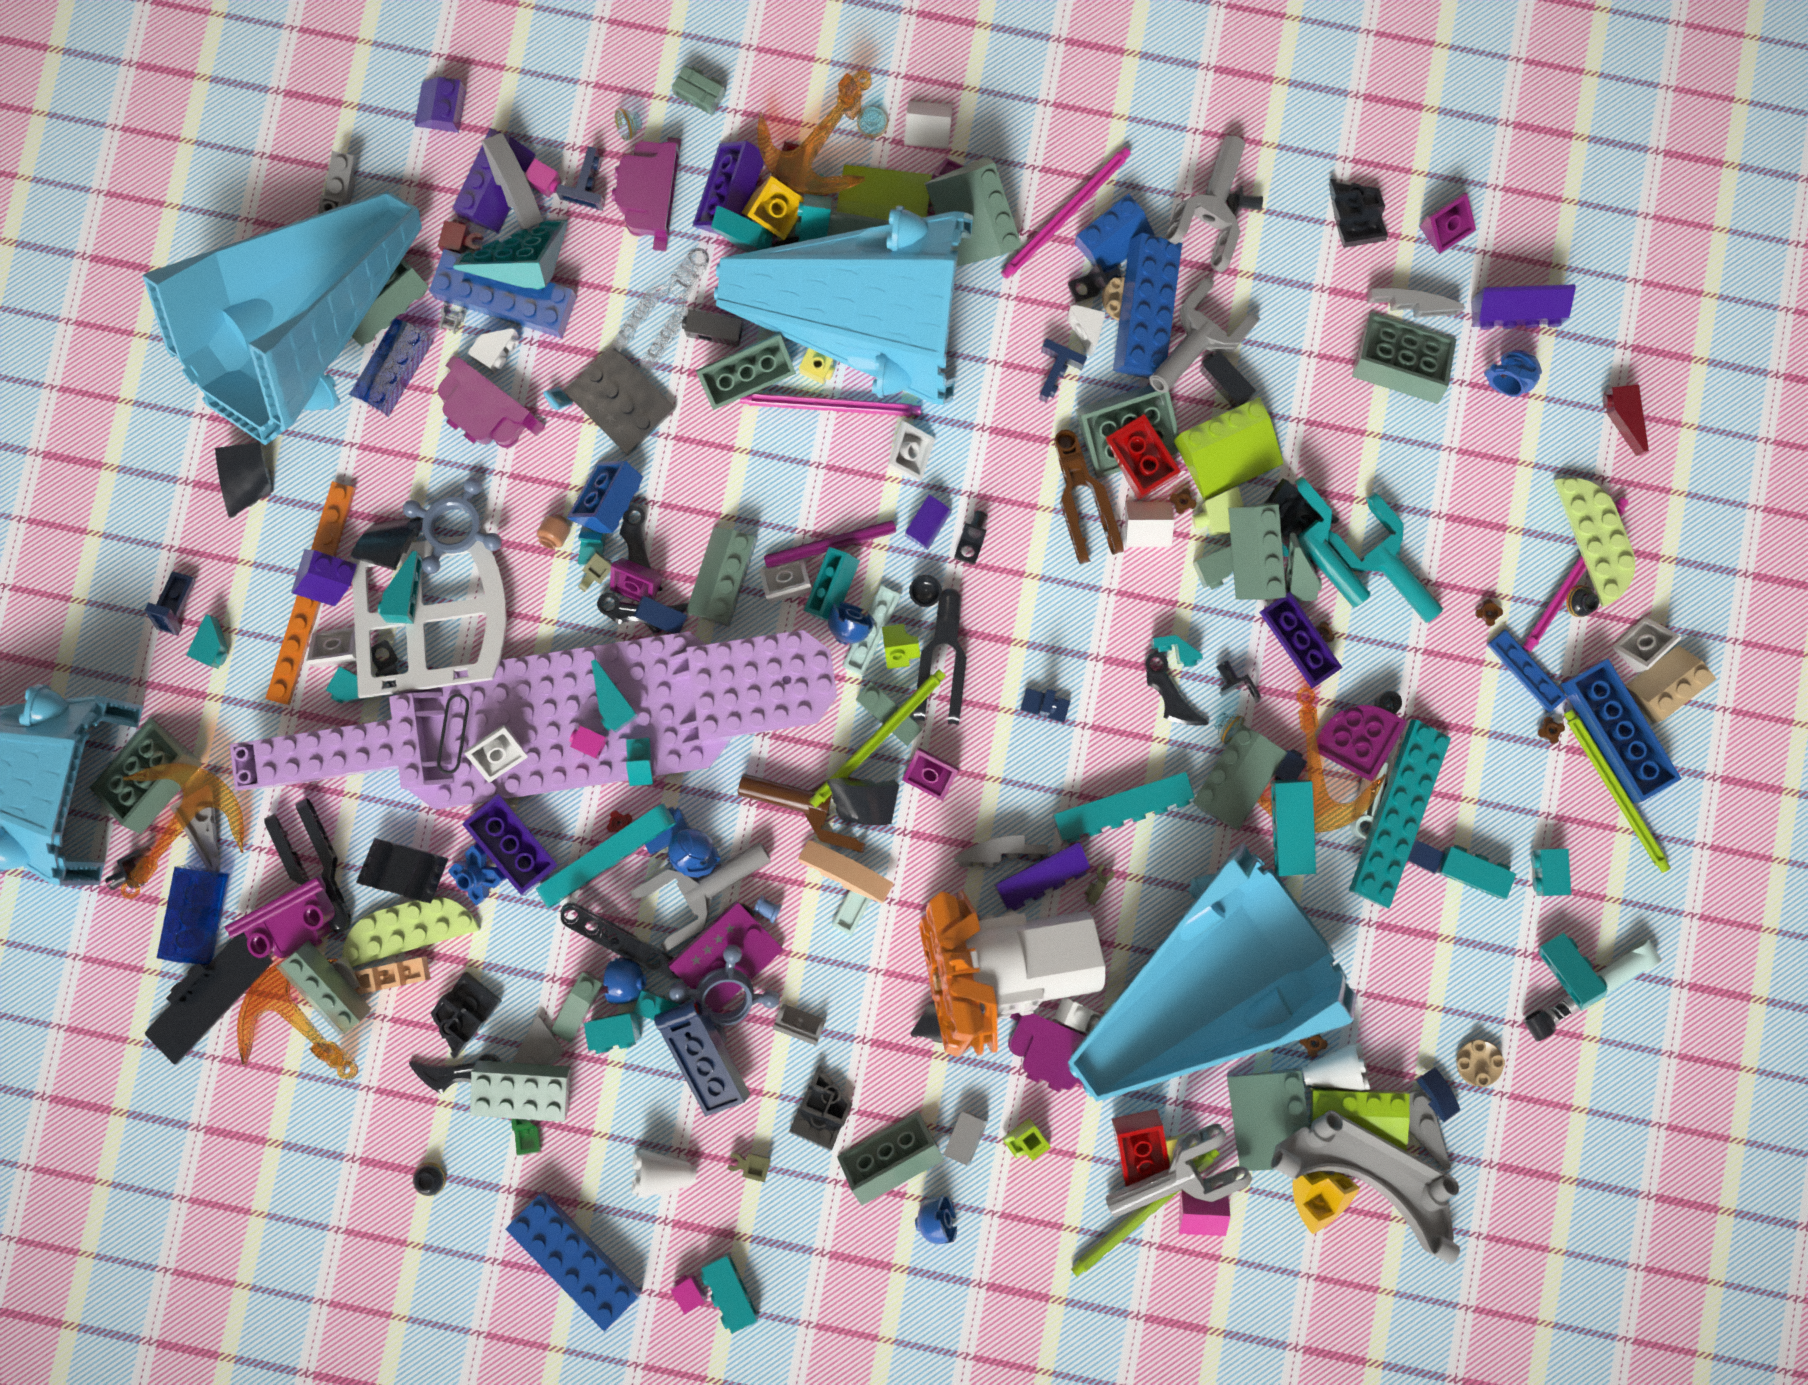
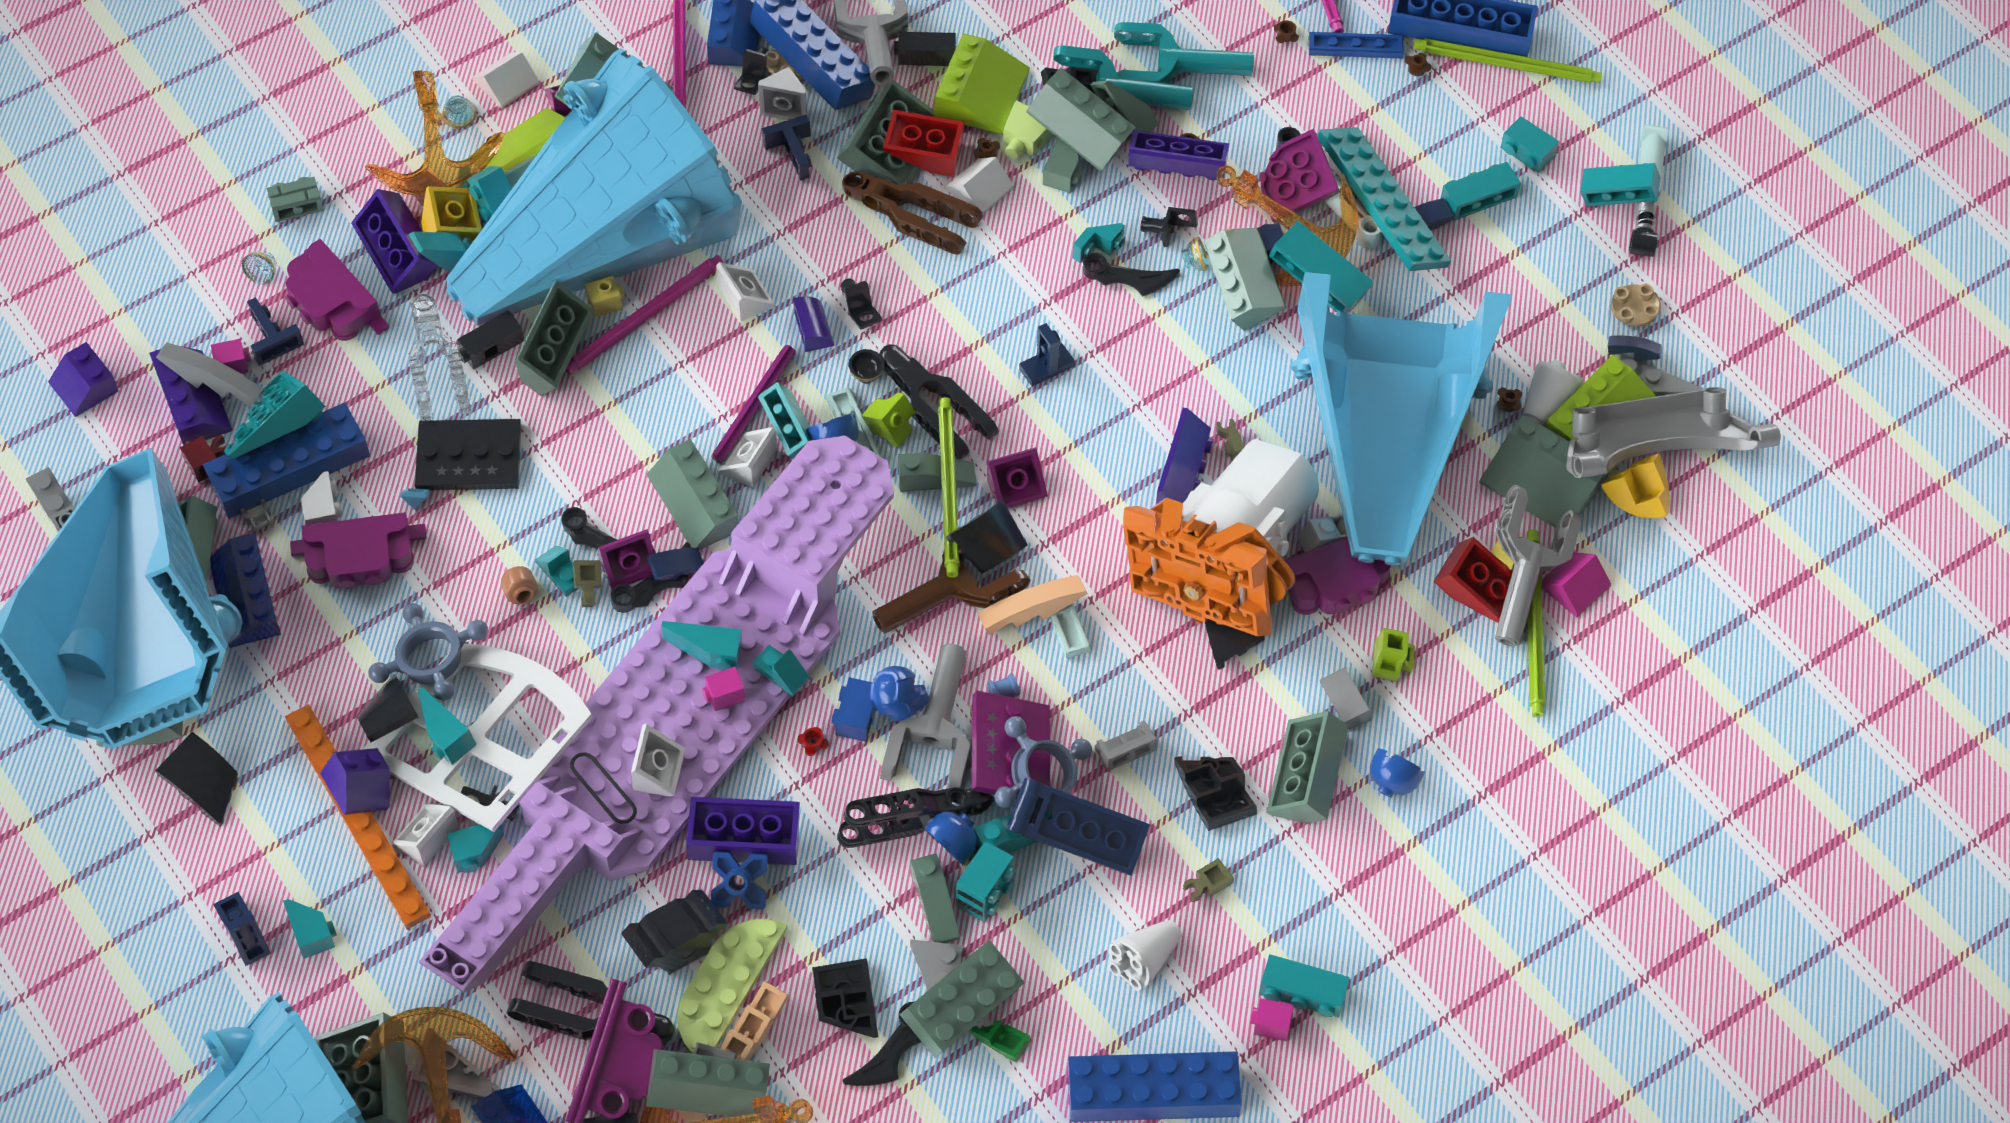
camera: 50 degrees left, 25 degrees down
teal beam [536,803,676,909] -> none
blue slope [567,461,644,533] -> none
light grey slope [954,835,1048,867] -> none
teal brick [1052,772,1195,844] -> none

